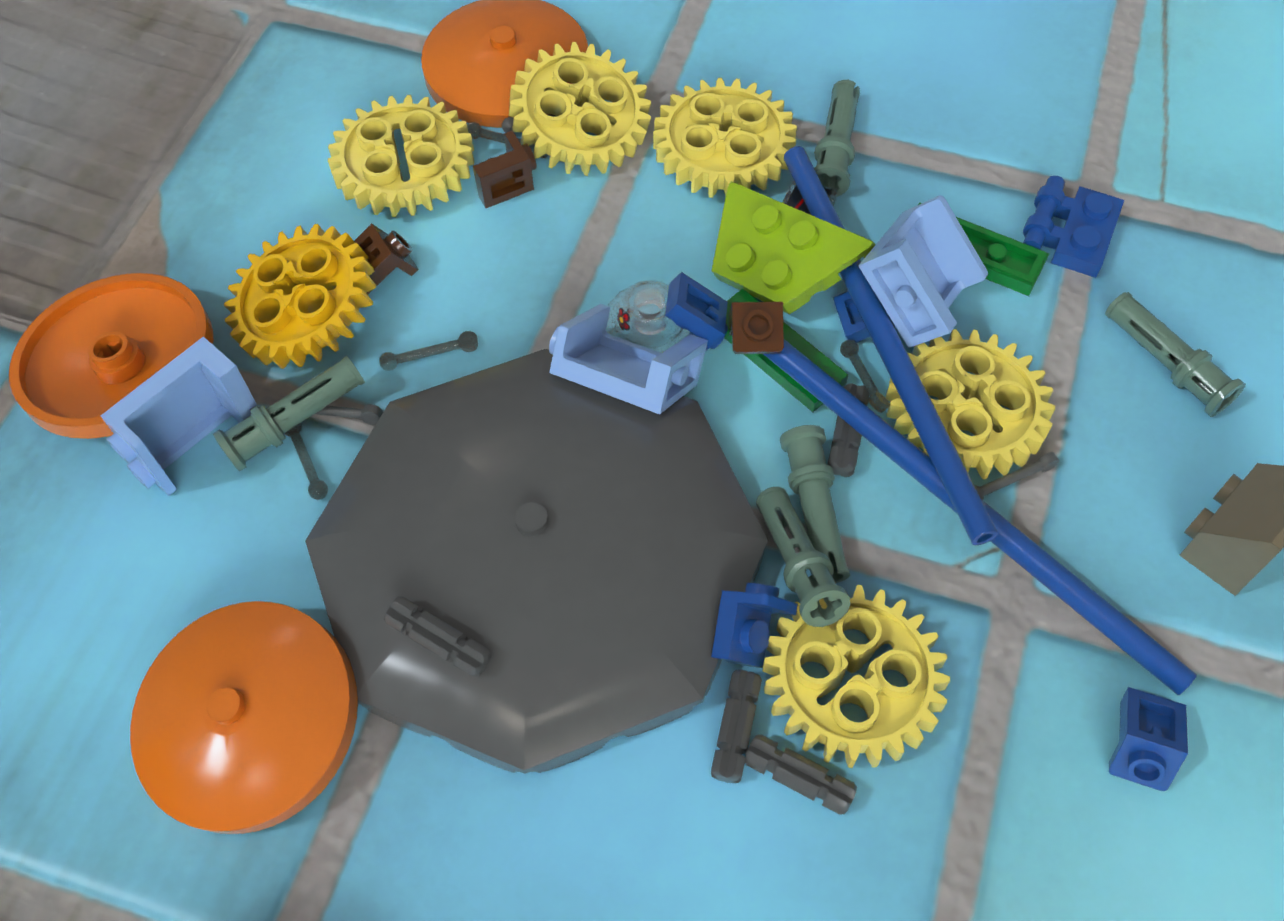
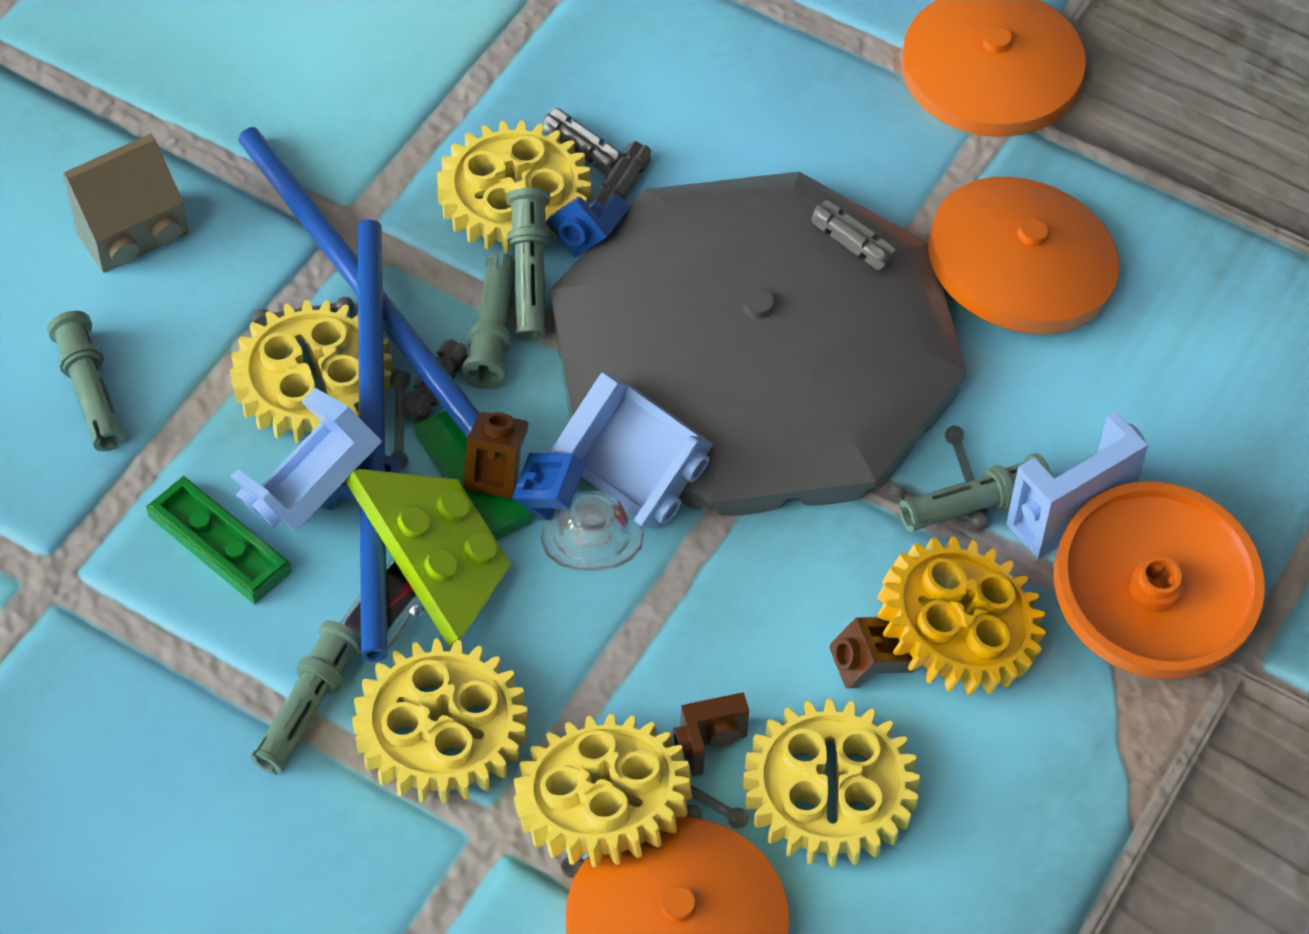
camera: 170 degrees left, 5 degrees down
clear smoke hinge [379,331,478,371] -> none
blue plate [1023,176,1124,278] -> none
blue bracket [1109,687,1188,791] -> none

